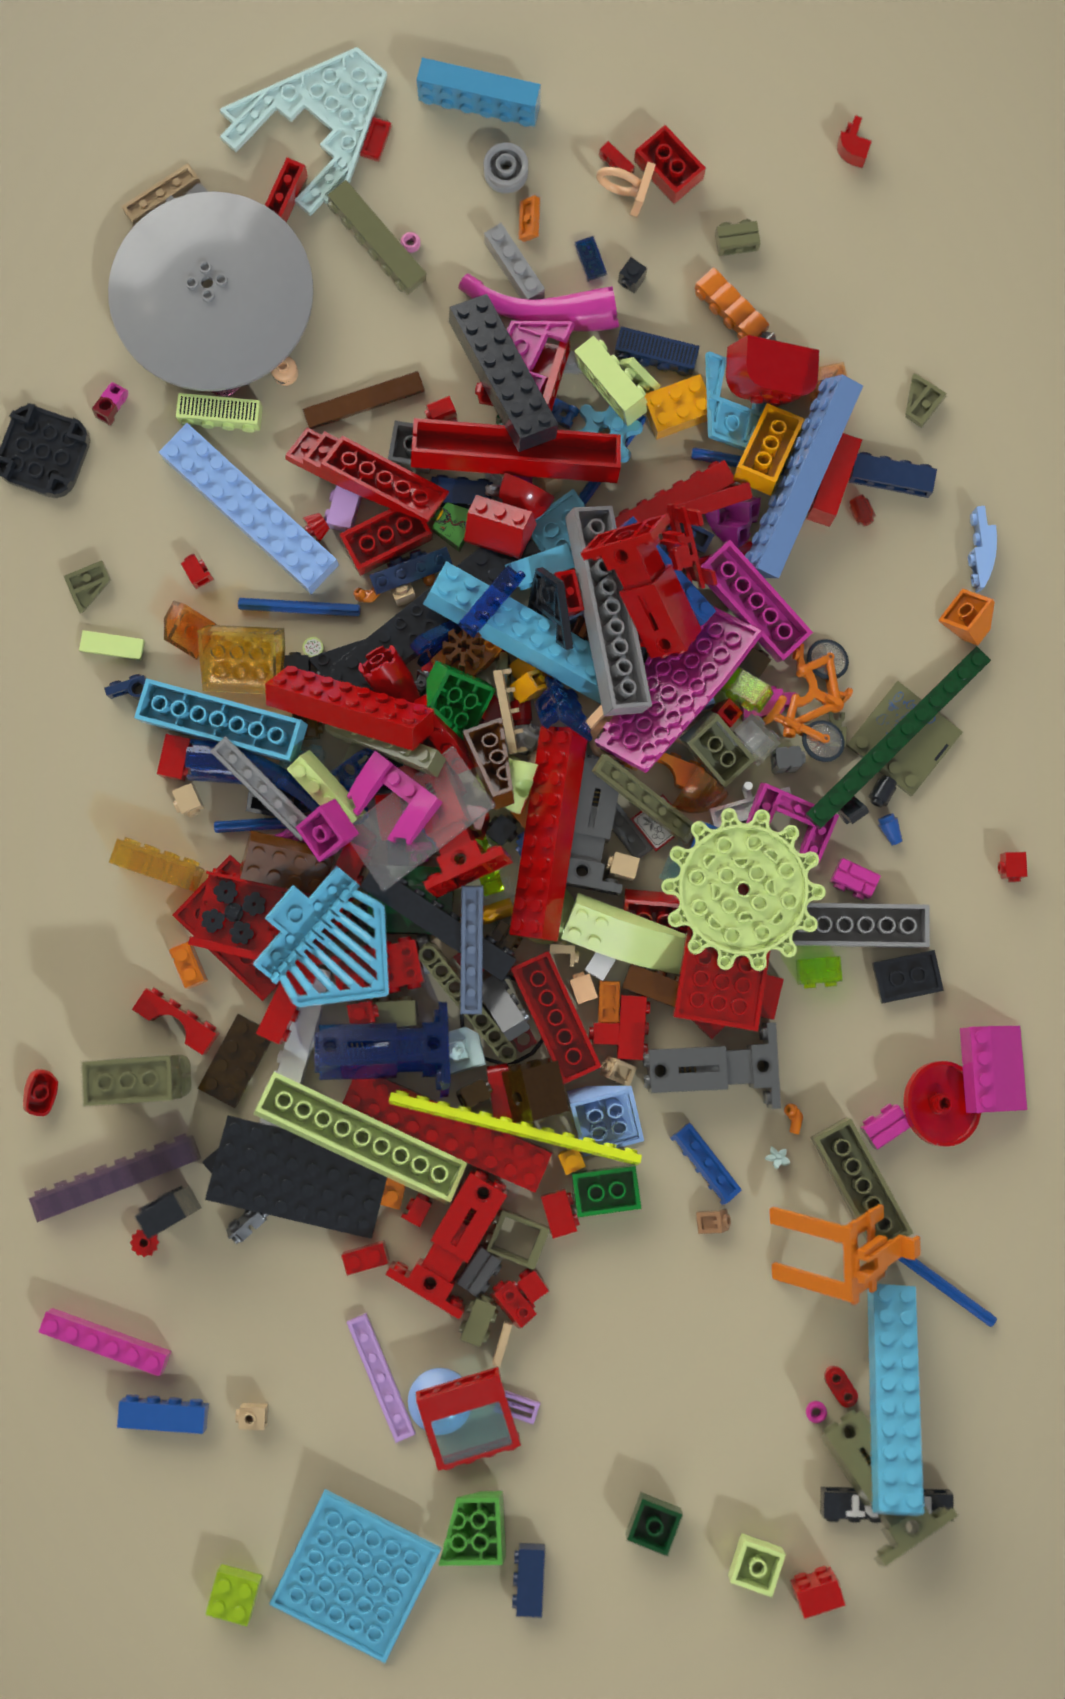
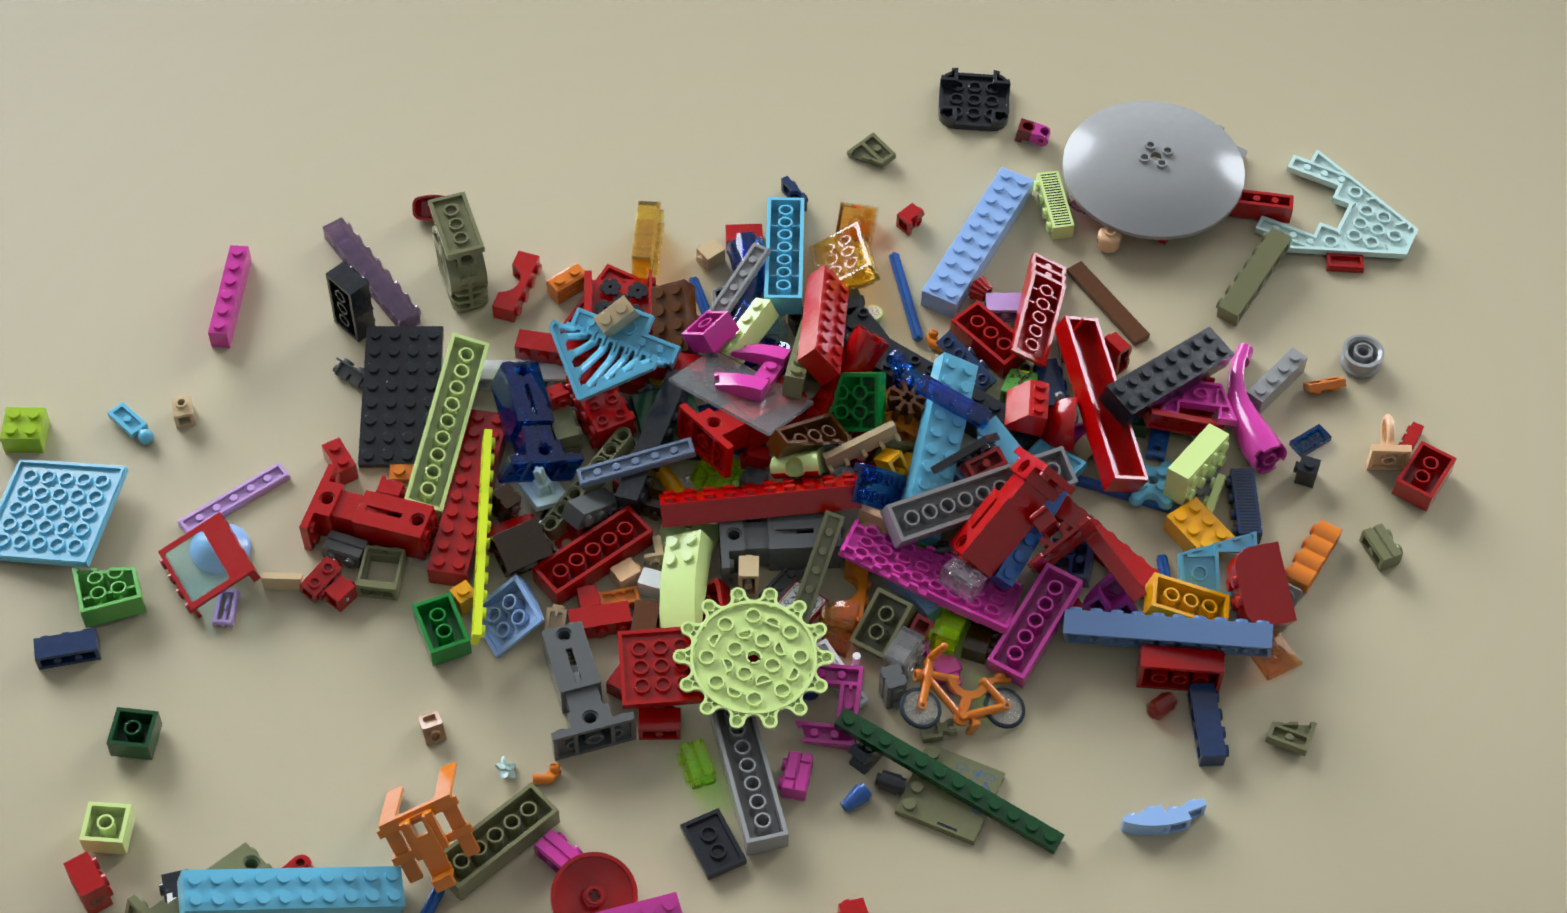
camera: 75 degrees right, 30 degrees down
yellowish green tile [79,630,145,661] -> none
blue brick [117,1394,209,1434] -> none
tan tile [121,163,200,225] -> none
red piece [130,1229,160,1258] -> none
dark brown plate [197,1014,271,1108] -> none
bright pink plate [400,232,421,253] -> none
dark azure brick [416,57,541,127] -> none
olive brick [458,1295,499,1347] -> none
red brick [541,1188,580,1239] -> none
blue hinge [670,1123,742,1205] -> none
dark pink plate [805,1401,827,1423] -> none
red brick [837,115,872,168] -> none
orange slope [939,589,995,646] -> none
none -> medium azure plate [107,402,154,445]
none -> tan brick [593,295,640,338]
none -> clear brick [936,557,987,603]

